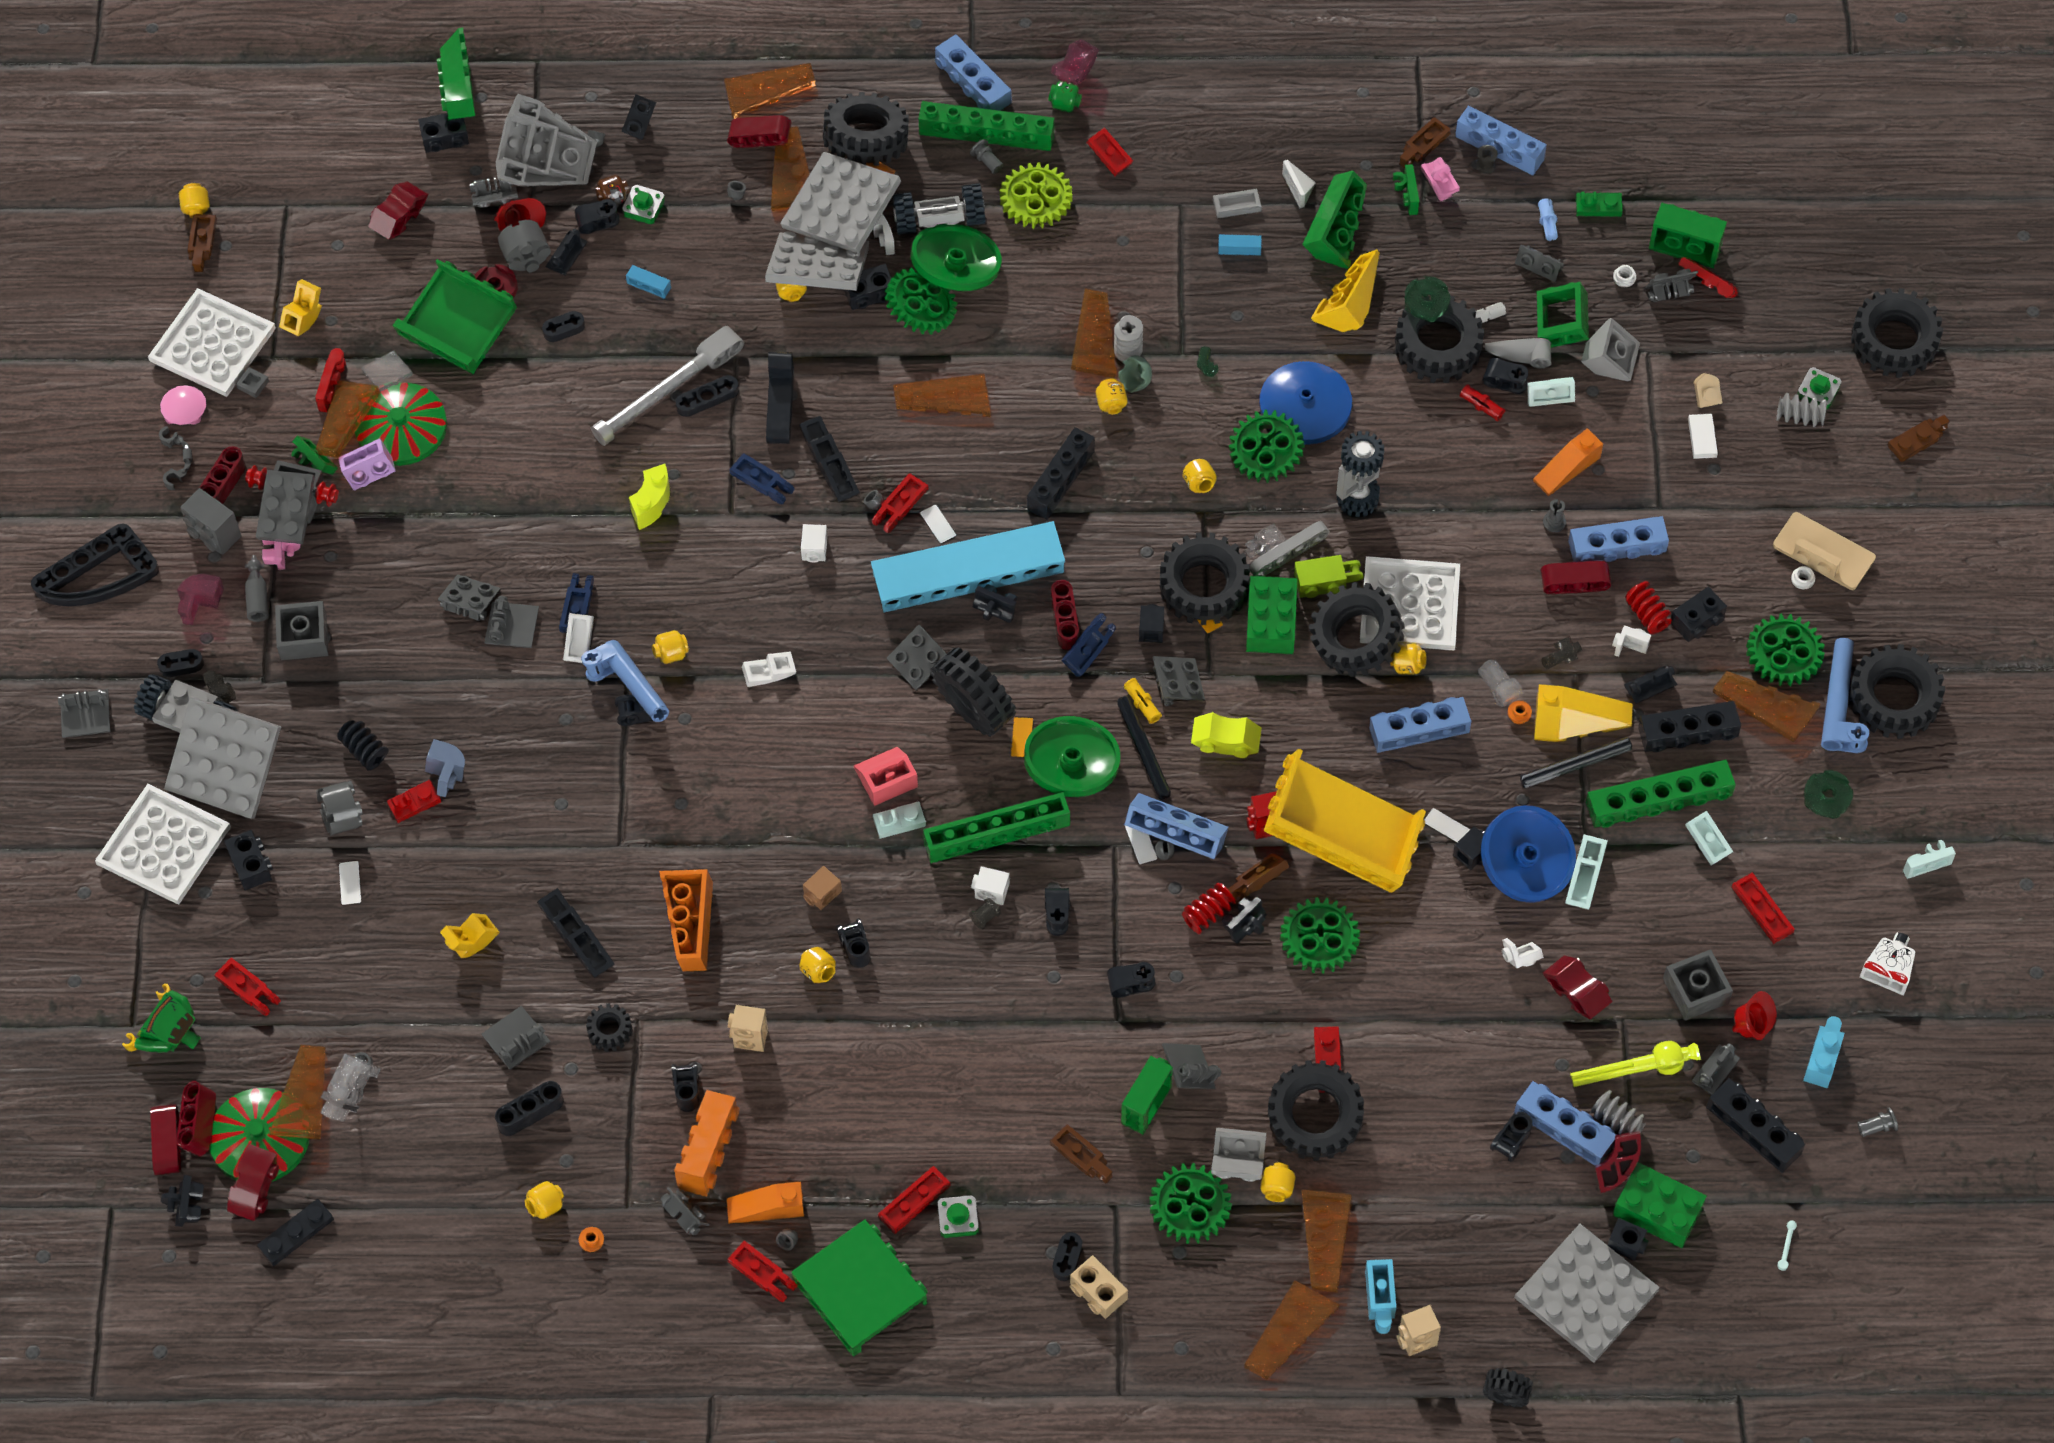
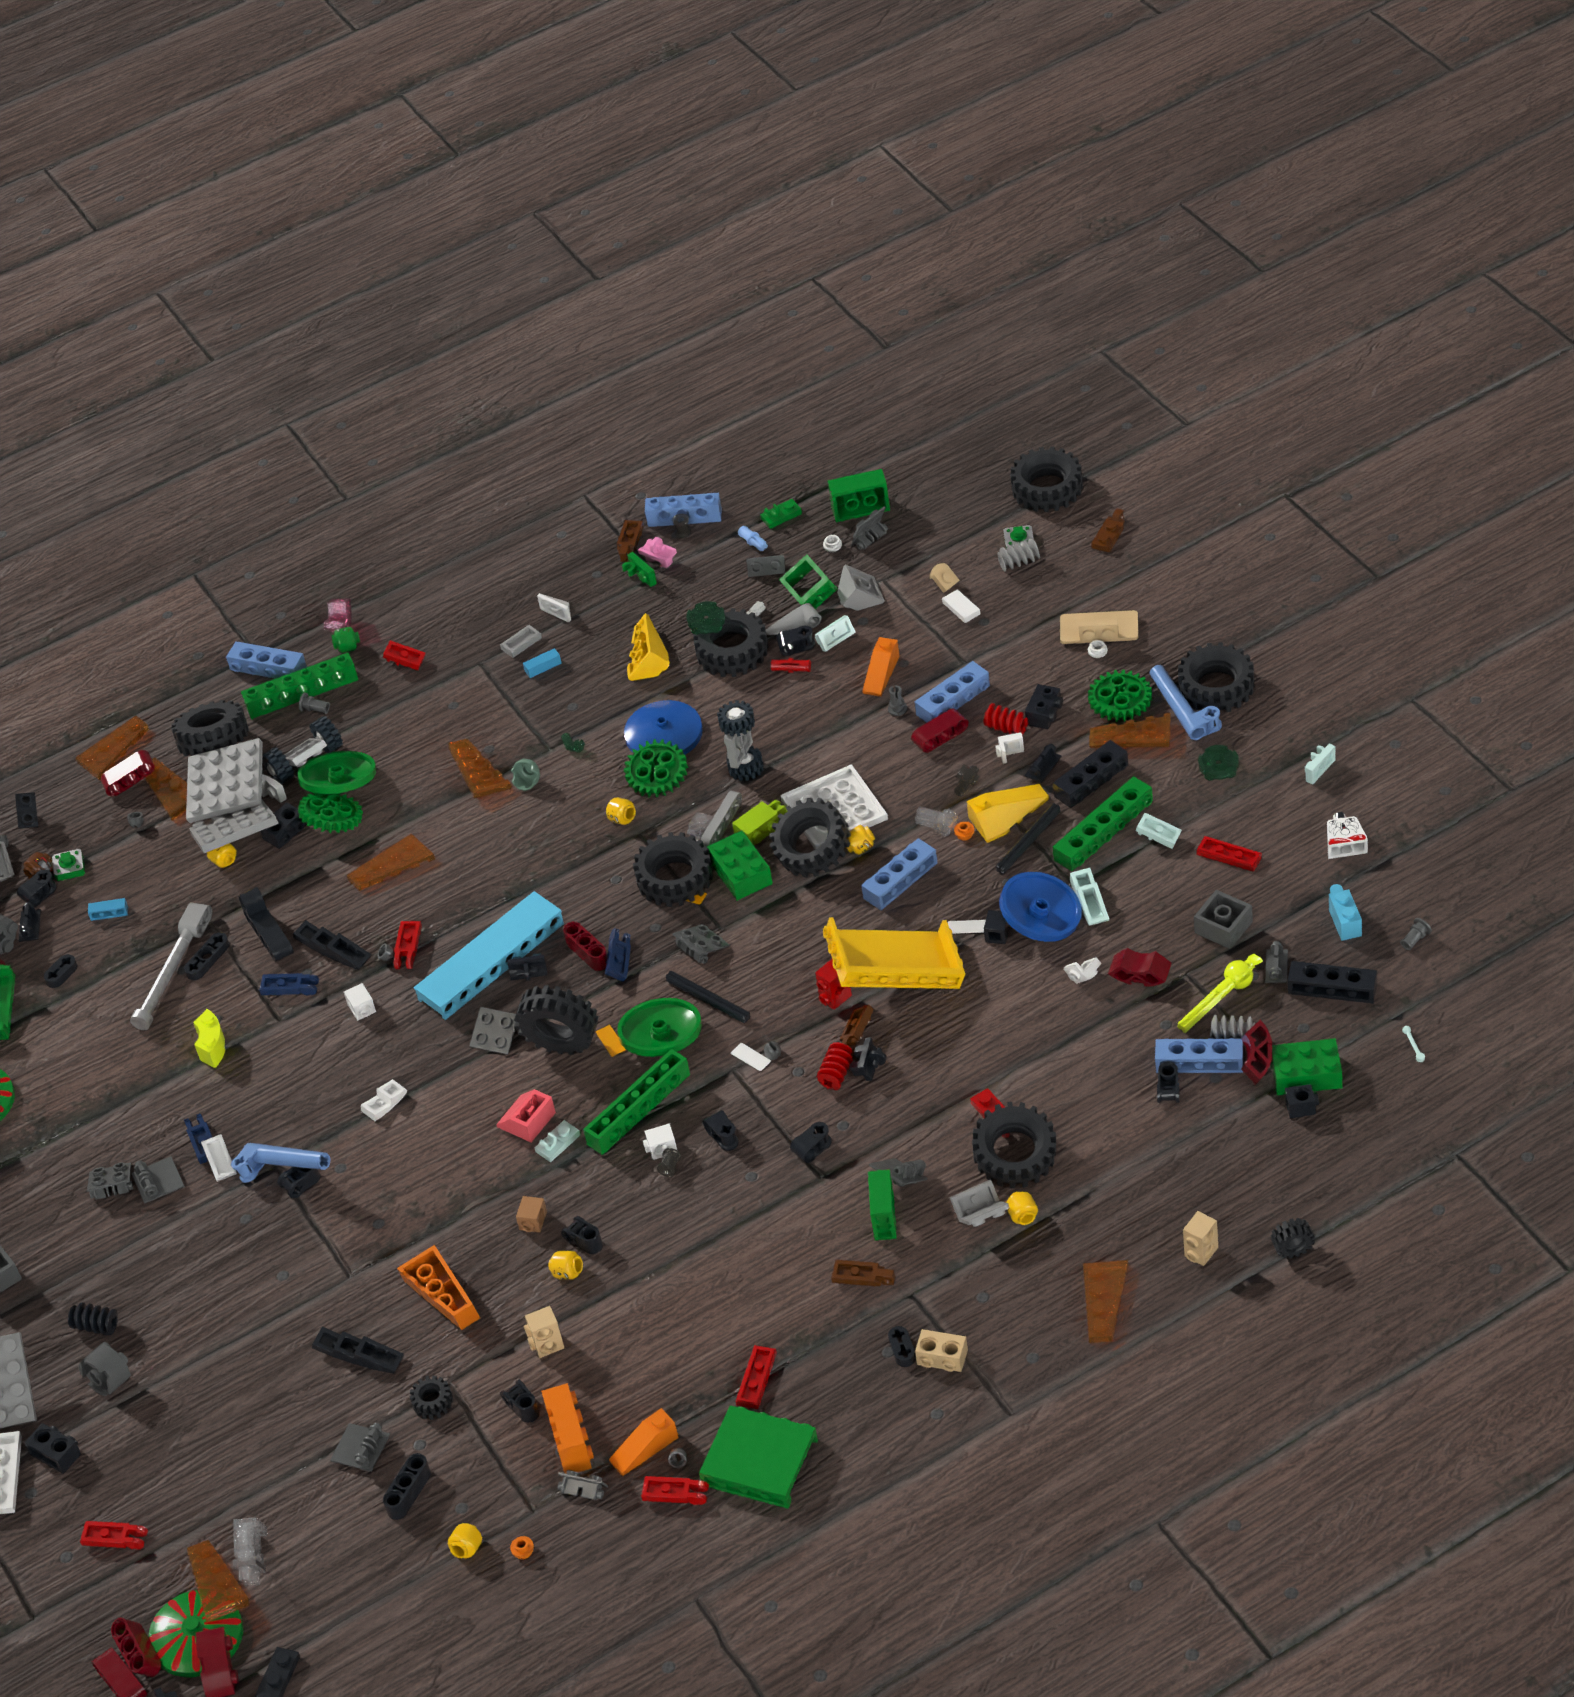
camera: 25 degrees left, 15 degrees down
green torso [122,984,201,1053] -> none
white sticker [339,861,361,905] -> none
red plate [387,780,442,823] -> none
sand blue brick [425,739,465,797] -> none
yellow brick [440,913,500,958] -> none
yellow head [652,630,689,664] -> none
white sticker [920,505,956,543] -> none
piece [938,1196,979,1238] -> none
lime gear [1000,162,1072,229] -> none
black brick [1027,427,1095,520] -> none
yellow head [1095,378,1128,415] -> none
light grey piece [1114,315,1143,361] -> none
yellow pin [1123,678,1162,724] -> none
medium blue brick [1124,793,1228,859] -> none
black brick [1139,604,1164,643] -> none
green gear [1149,1163,1232,1244] -> none
neon yellow brick [1191,712,1262,758] -> none
green gear [1280,897,1360,974] -> none
clear orange wing [1301,1190,1352,1292] -> none
green wedge [1302,170,1367,269] -> none
medium azure brick [1365,1259,1396,1334] -> none
light grey plate [1515,1224,1660,1363] -> none
red hinge [1678,257,1739,298] -> none
red piece [1732,991,1777,1040] -> none

